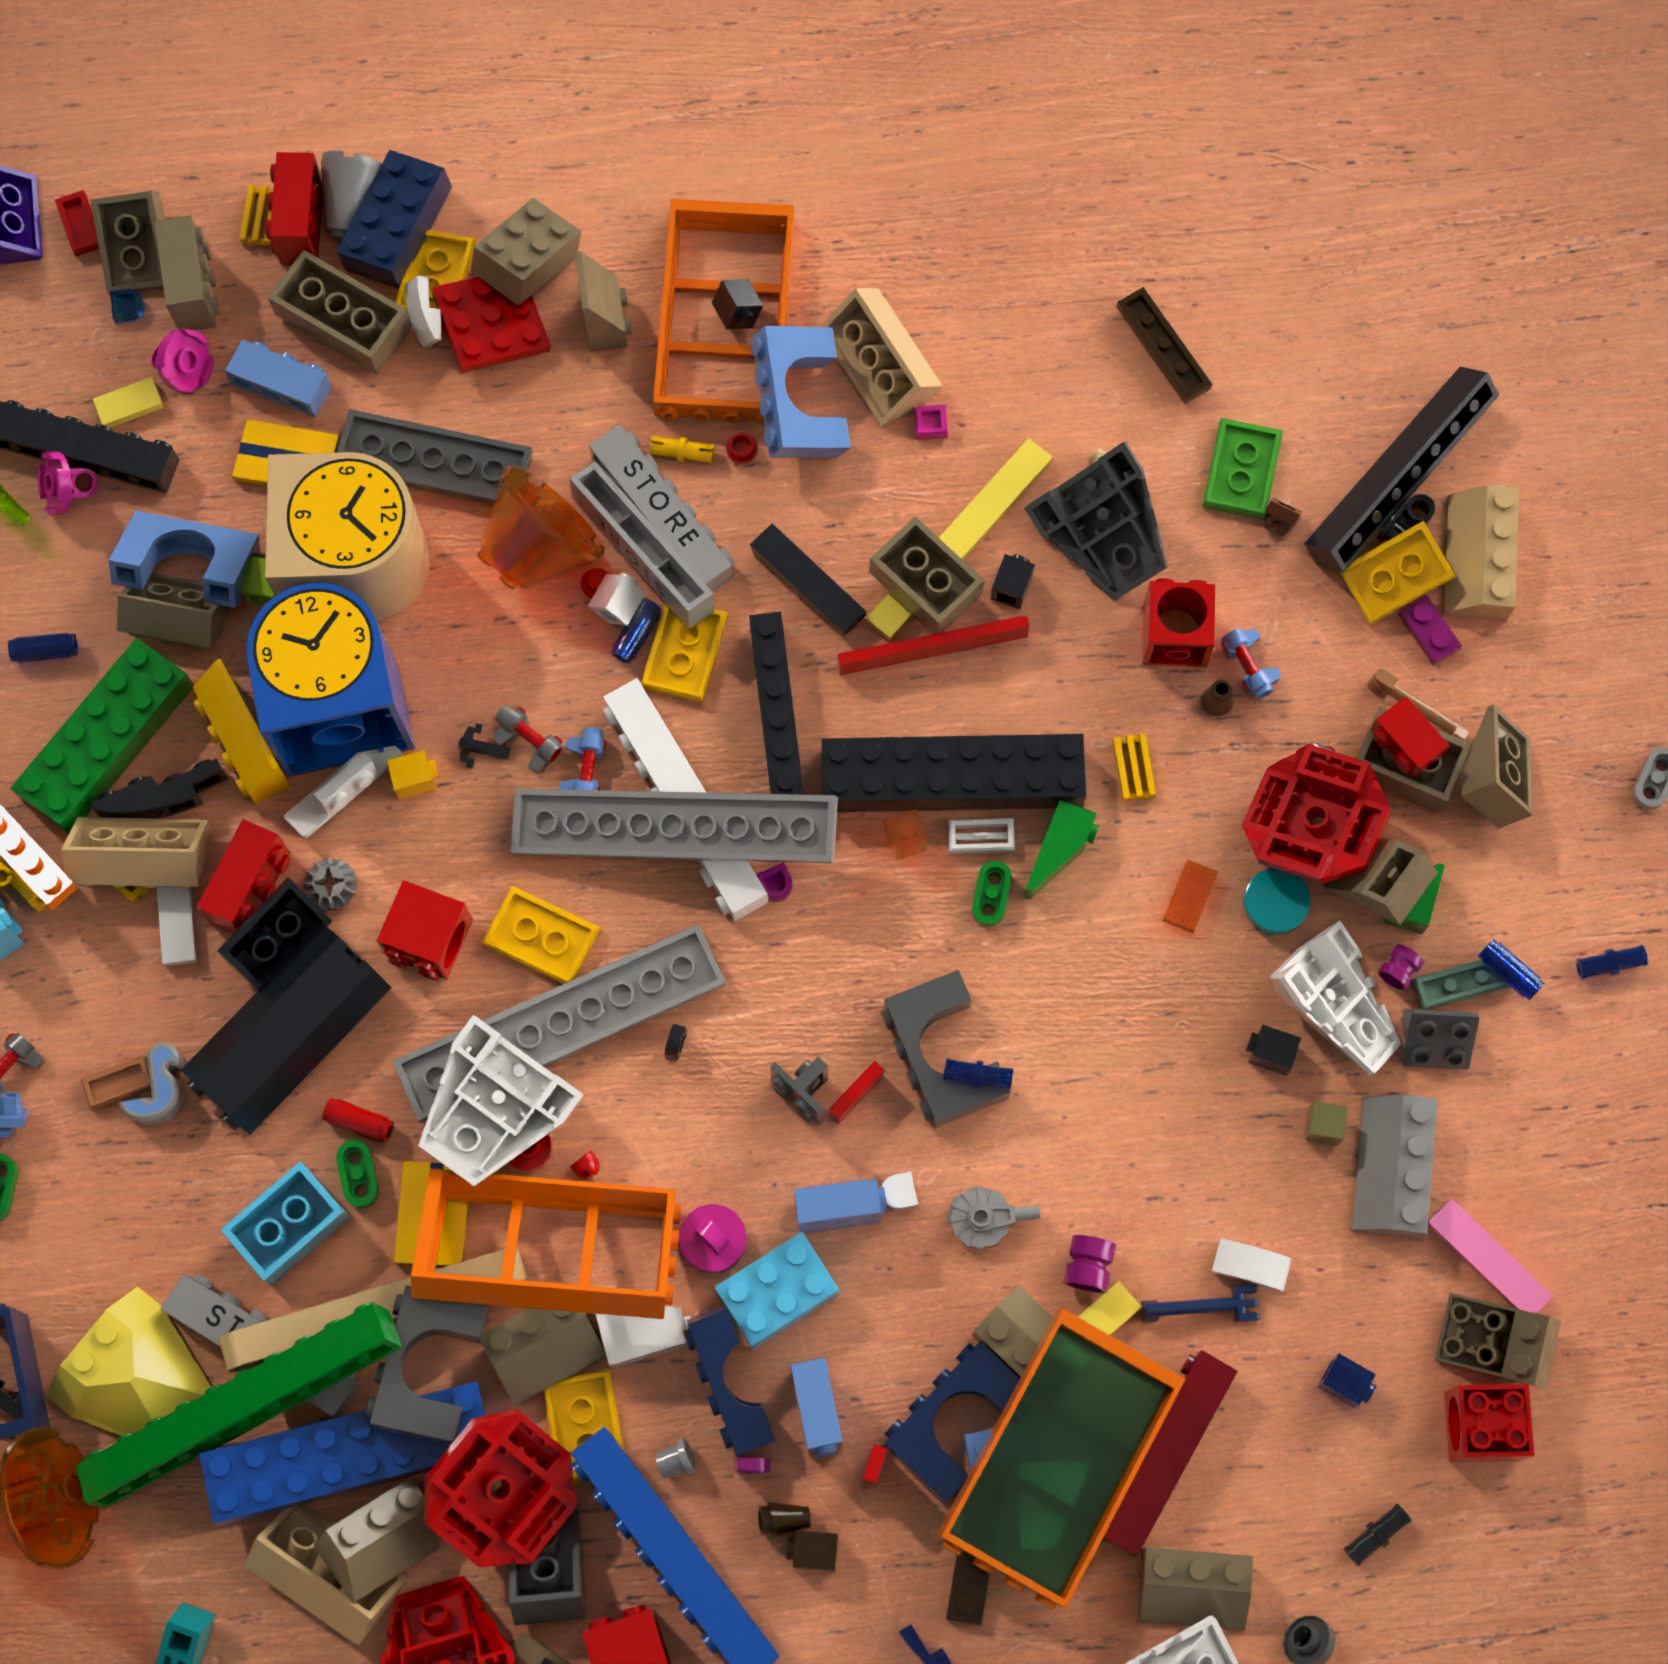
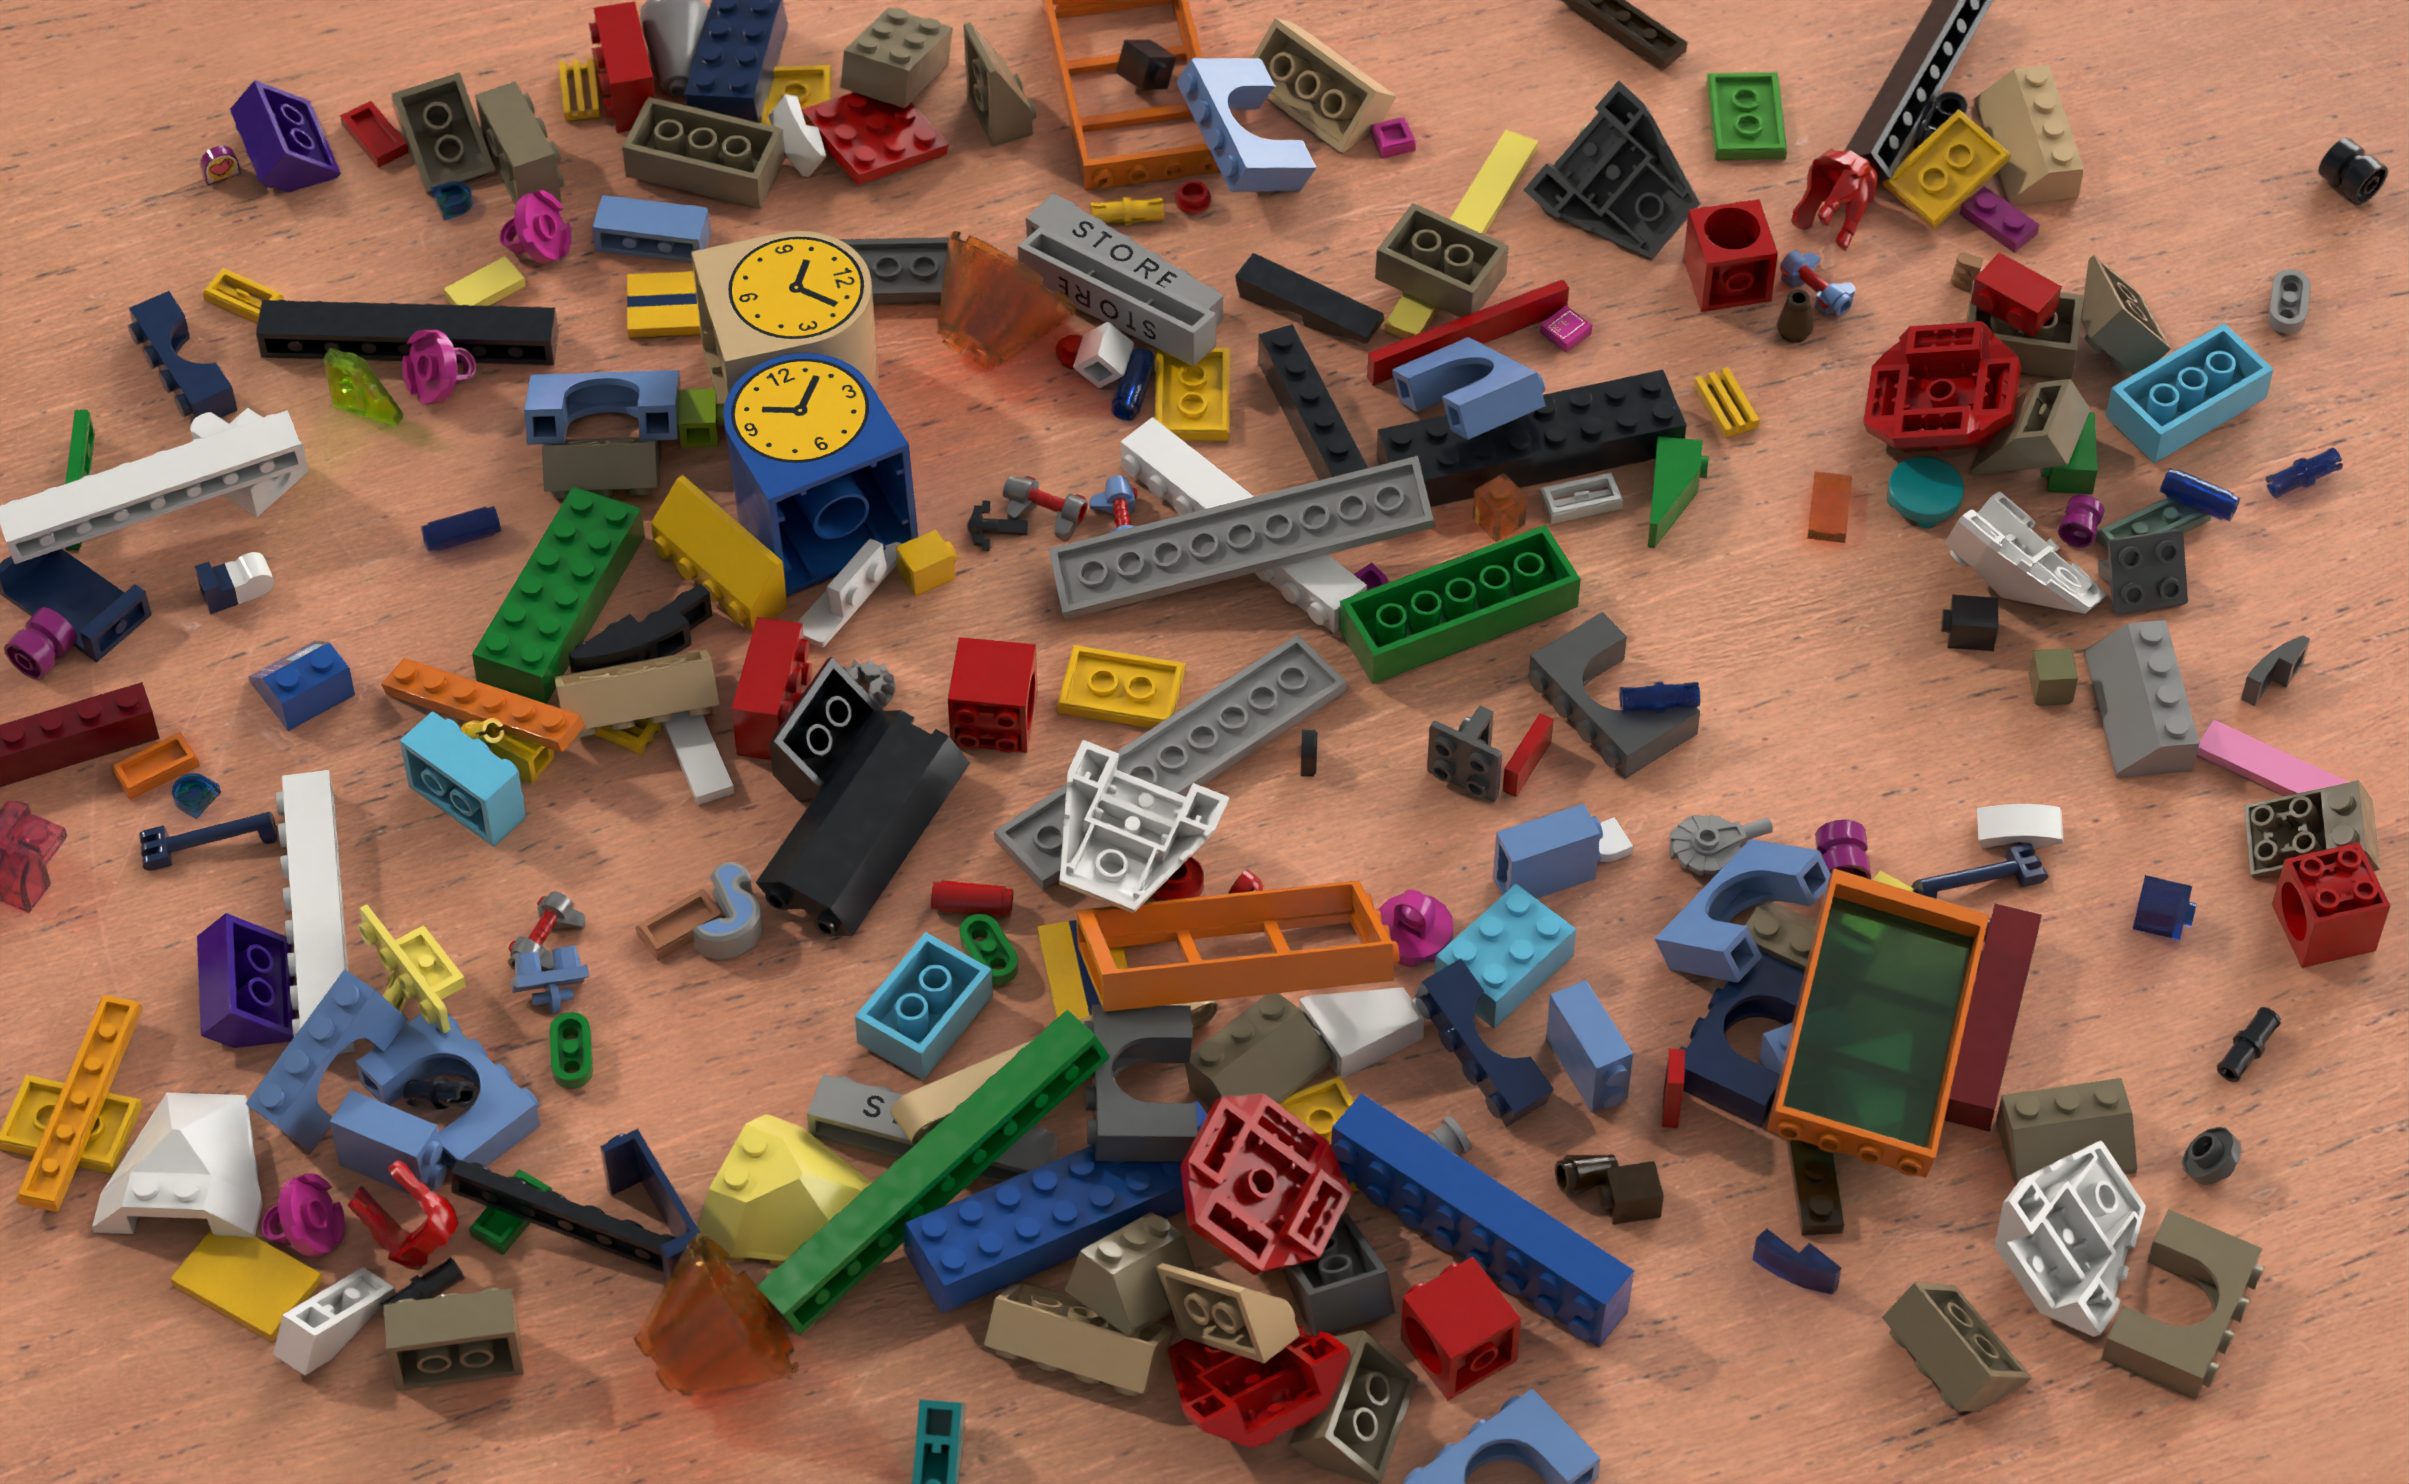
camera: 15 degrees left, 20 degrees down
magenta tile [735,1458,771,1474] -> none
green plate [972,861,1012,927] -> none
black brick [990,554,1035,609] -> none
reddish brown tile [1264,498,1302,537] -> none
none -> tan slope [1156,1263,1300,1363]
none -> green brick [1339,525,1581,684]
none -> medium blue arch [1392,337,1546,440]
none -> dark pink tile [1540,305,1593,353]
none -> medium blue arch [1655,839,1831,983]
none -> red piece [1791,148,1878,251]
none -> medium azure brick [2105,323,2274,463]
none -> dark grey slope [2241,636,2310,706]

